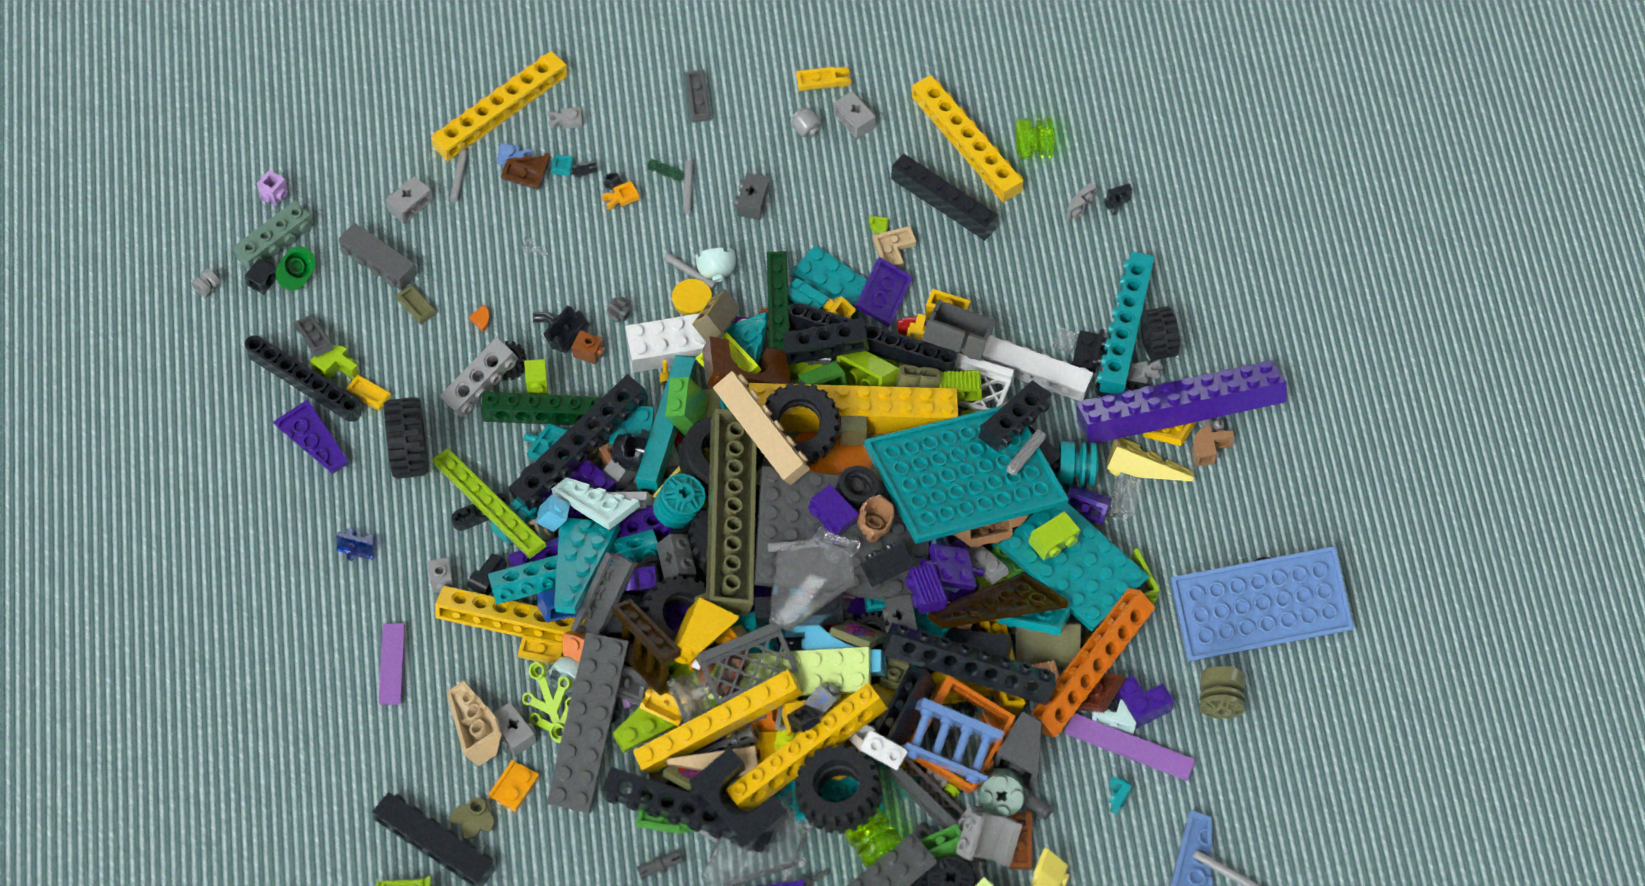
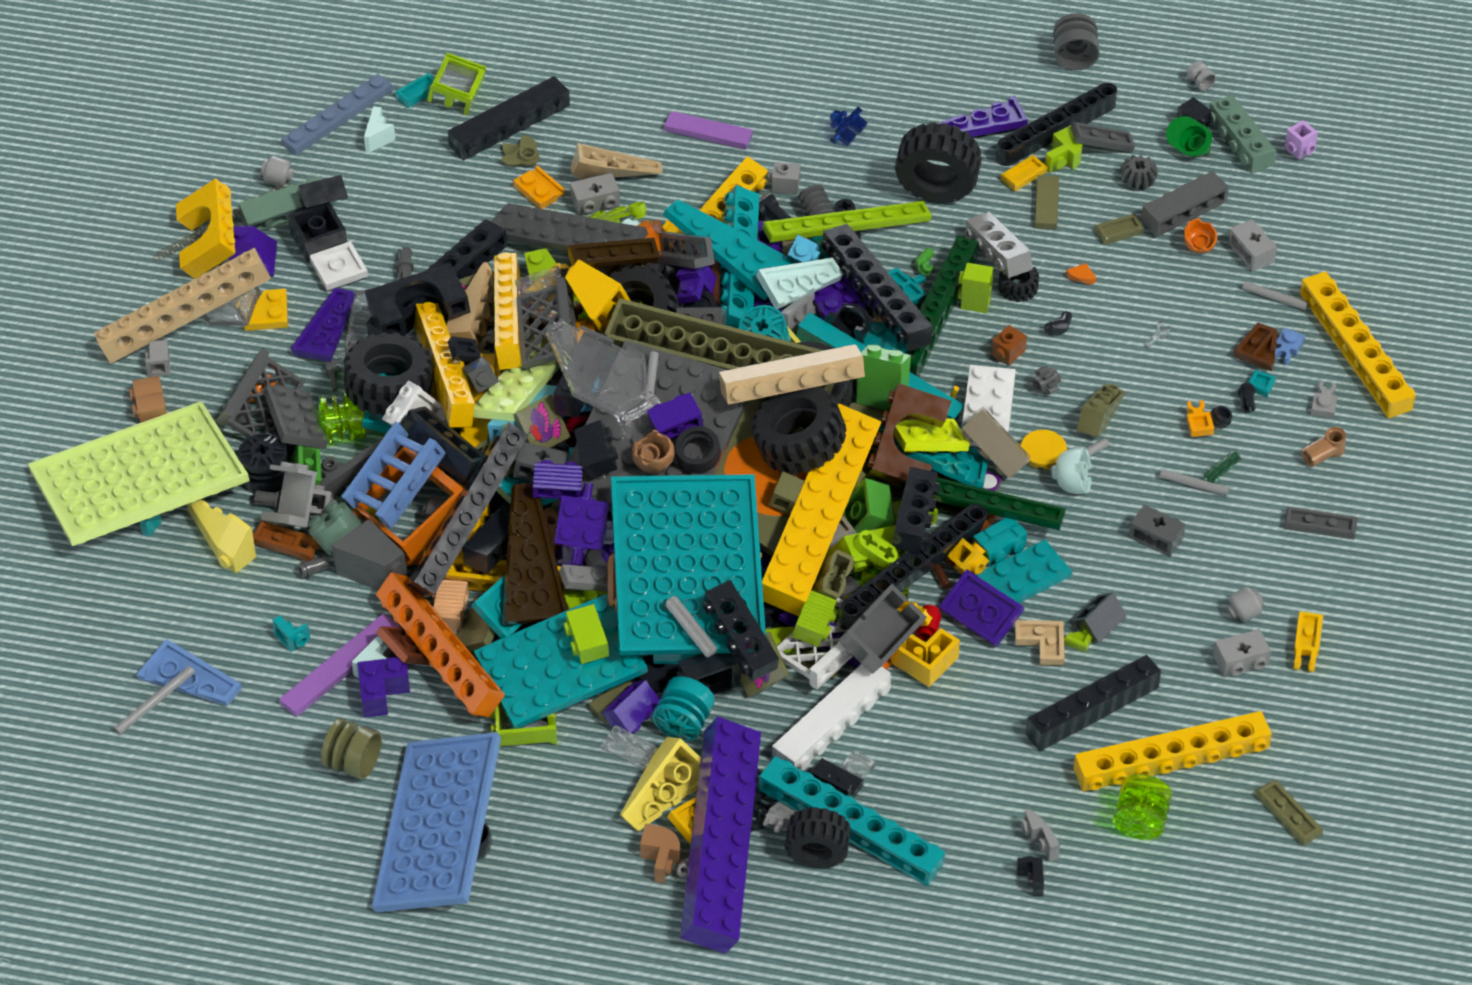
camera: 110 degrees right, 10 degrees down
black hinge [543,305,590,353] -> none
none -> dark grey piece [798,185,835,216]
none -> lime beam [853,530,898,567]
none -> bright green arm [915,248,935,275]
none -> olive tile [1035,175,1059,229]
none -> dark grey wheel [1053,13,1099,70]
none -> panel [1069,592,1126,643]
none -> olive slope [1077,384,1126,438]
none -> dark grey gear [1120,154,1158,190]
none -> orange hair [1184,218,1217,254]
none -> olive tile [1255,779,1323,846]
none -> medium nougat piece [1301,427,1346,467]

